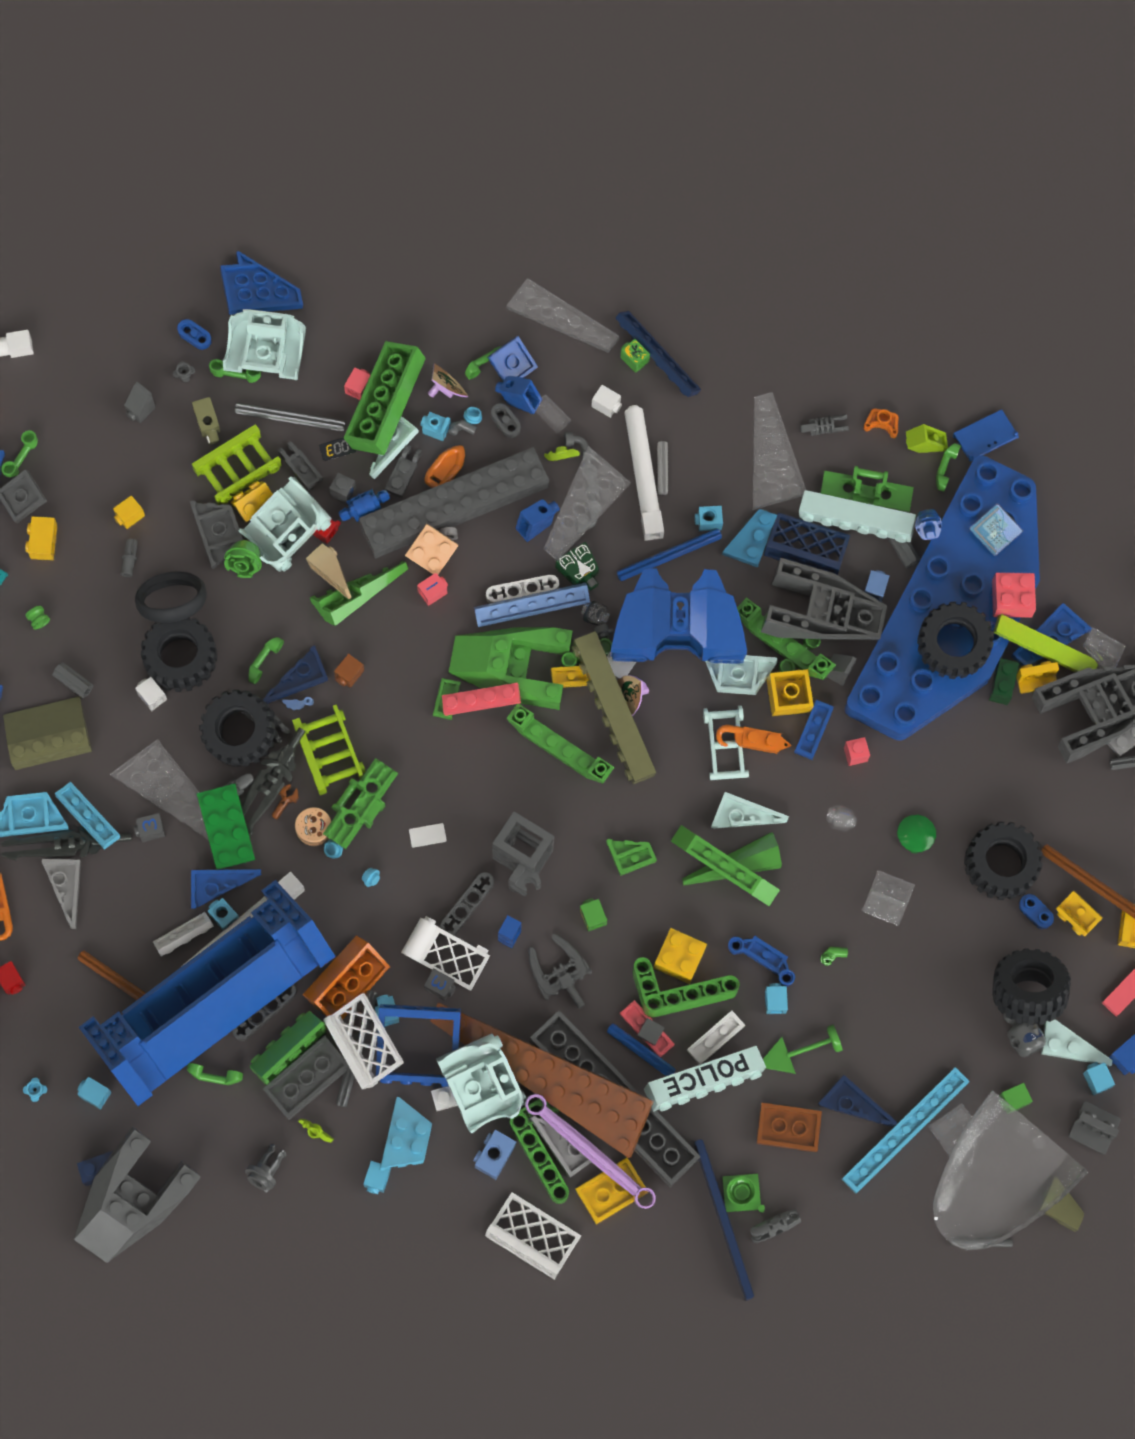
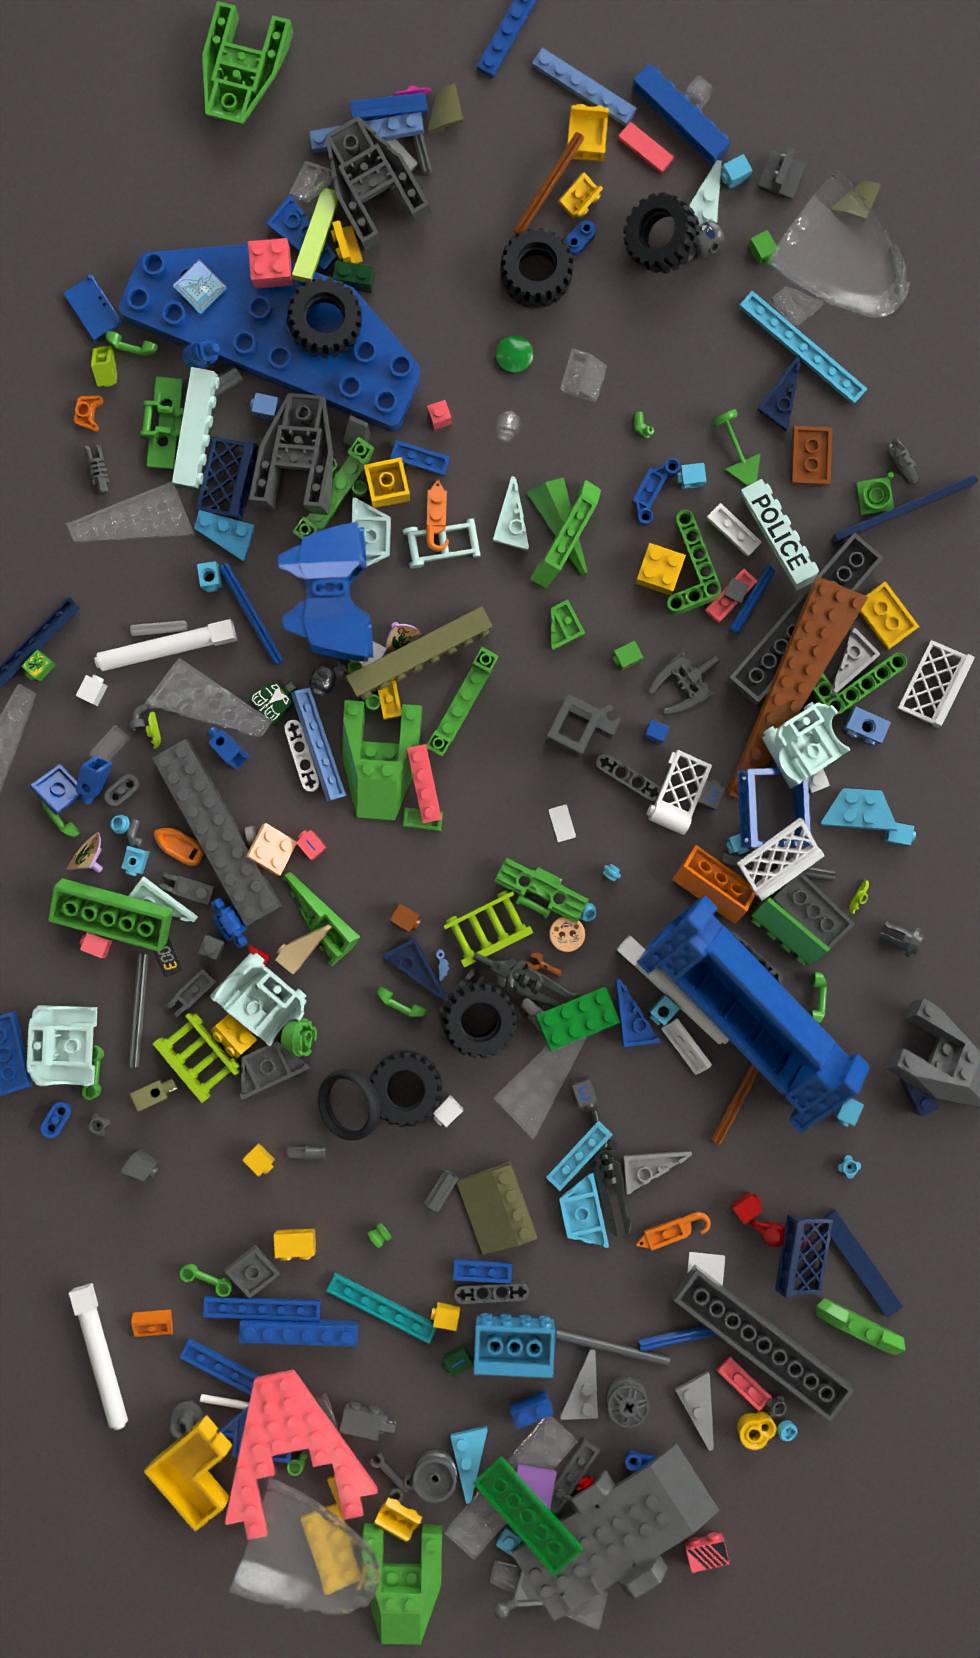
camera: 90 degrees left, 15 degrees up
lavender piece [525,1094,656,1209] -> none

